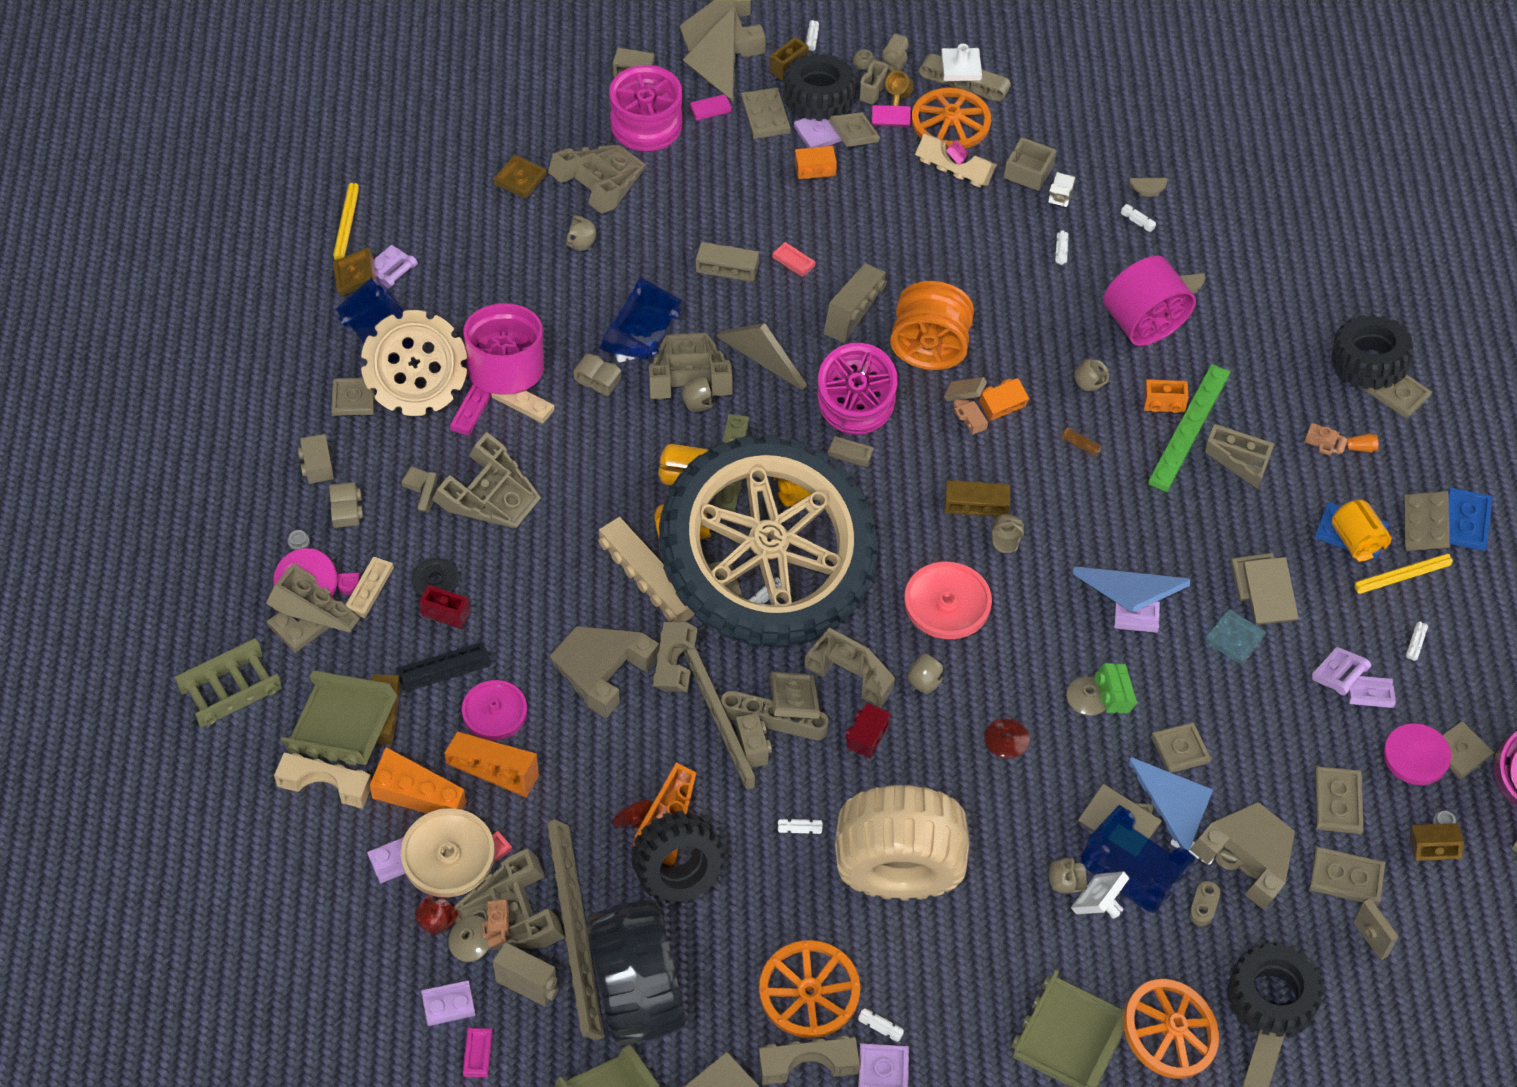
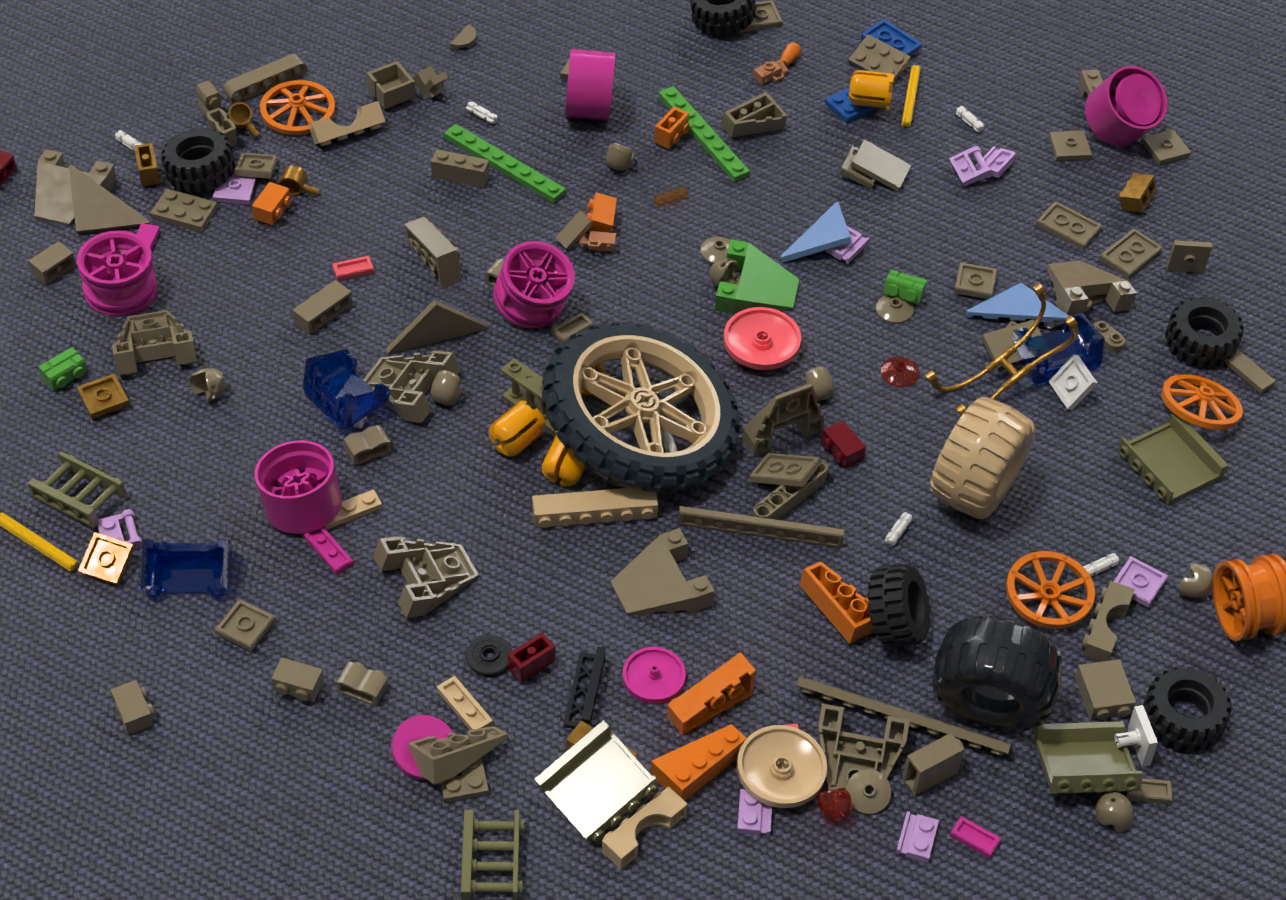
camera: 60 degrees left, 5 degrees down
light grey plate [288,530,310,550] -> none
dark pink tile [337,573,360,595] -> none
tan piece [361,310,467,416] -> none
dark tan tile [401,466,429,493] -> none
dark tan tile [417,472,437,513] -> none
nougat piece [482,900,509,947] -> none
clear red dish [612,800,653,829] -> none
dark tan arch [653,622,697,692] -> none
dark tan brick [736,713,772,768] -> none
dark tan plate [853,50,876,71] -> none
dark pink tile [872,105,910,127] -> none
orange wheel [890,281,974,370] -> none
white tile [941,44,982,81] -> none
pearl gold brick [944,480,1010,517] -> none
dark pink tile [946,140,968,165] -> none
dark tan helmet [1049,858,1087,894] -> none
white axle [1121,204,1156,232] -> none
clear light blue tile [1205,609,1266,665] -> none
dark pink piece [1383,724,1451,785] -> none
light grey plate [1433,811,1456,824] -> none
none -> olive fence [27,452,127,528]
none -> bright green brick [38,347,87,391]
none -> dark tan brick [110,680,155,735]
none -> pearl gold piece [279,165,319,196]
none -> dark tan brick [431,149,489,188]
none -> bright green plate [444,124,566,203]
none -> dark tan dish [700,237,730,264]
none -> bright green wedge [715,239,799,314]
none -> pearl gold bar [925,283,1079,416]

